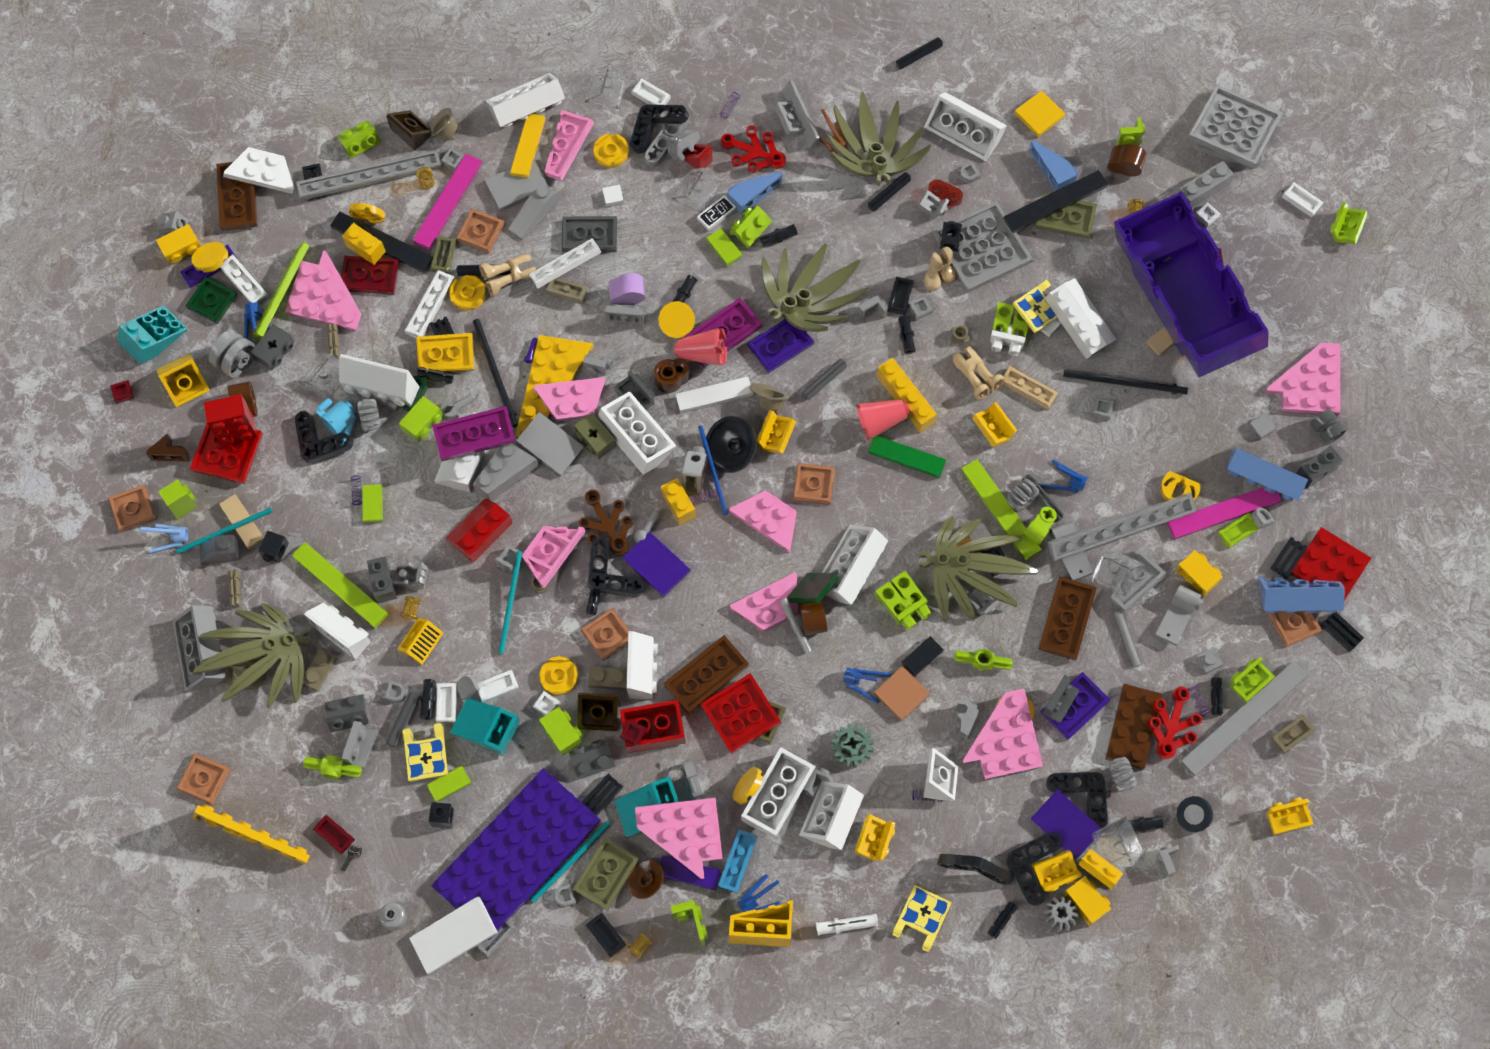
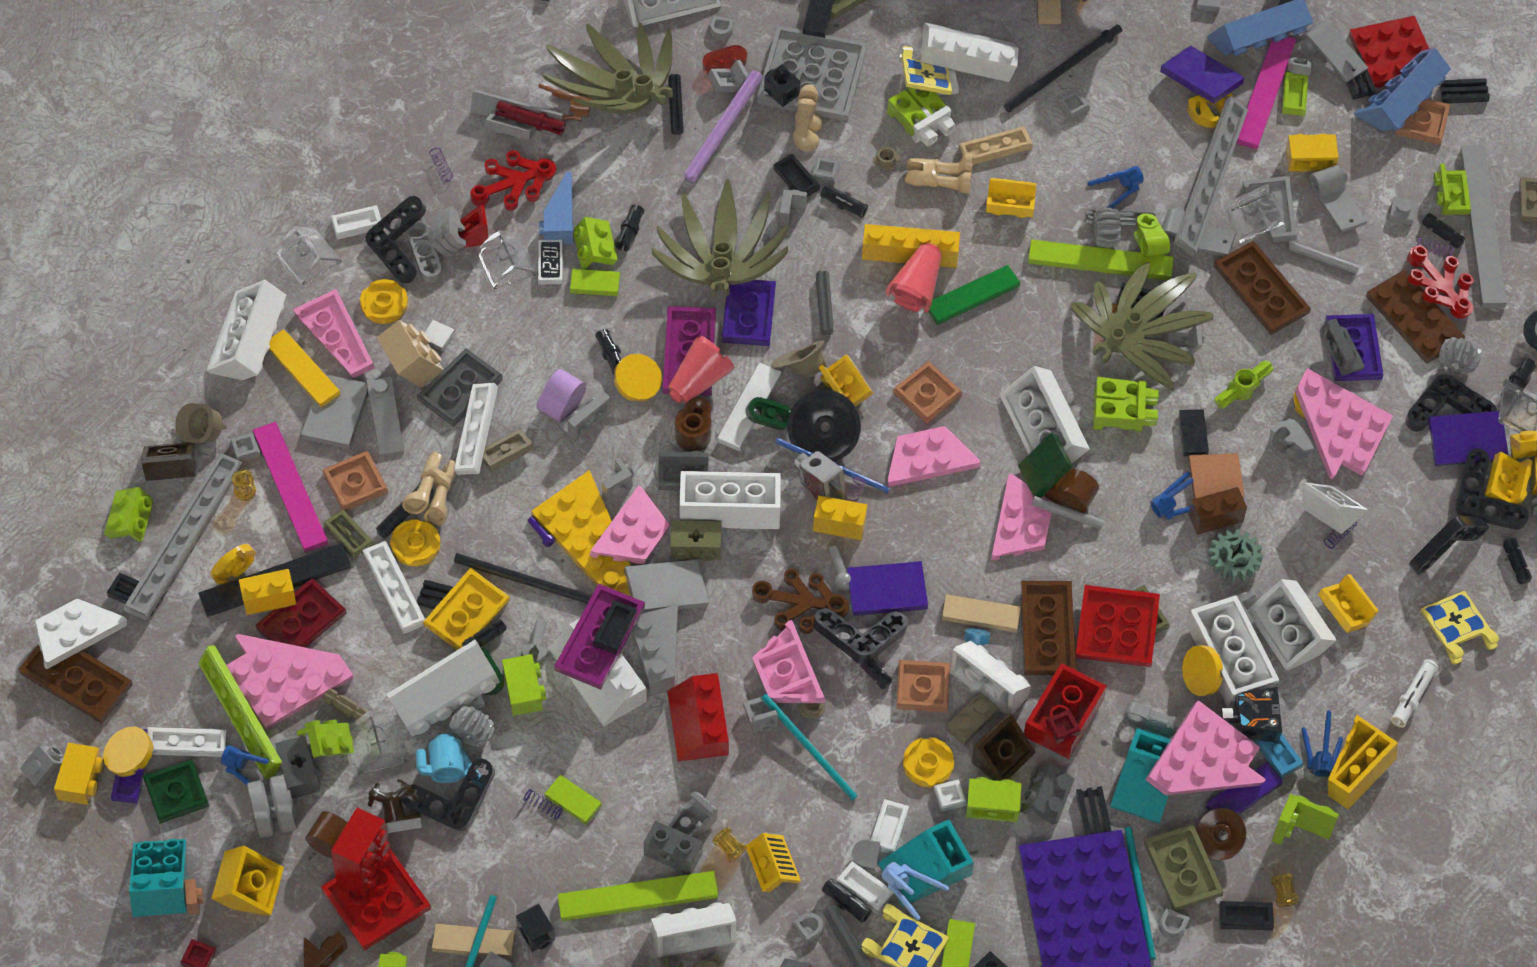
camera: 55 degrees left, 10 degrees down
none -> nougat plate [184,879,204,915]
none -> lime bracket [296,719,355,758]
none -> dark brown piece [367,779,422,833]
none -> tan brick [377,320,444,388]
none -> dark red pin [495,101,566,136]
none -> black tile [593,600,637,655]
none -> lavender axle [684,70,762,183]
none -> dark green plate [745,397,791,430]
none -> light blue plant [882,862,949,920]
none -> tan tile [942,594,1021,633]
none -> dark azure tile [964,629,990,645]
none -> dark purple tile [1160,45,1244,104]
none -> reddish brown brick [1188,487,1247,535]
none -> black torso [1221,687,1282,743]
none -> light grey door [1300,21,1368,83]

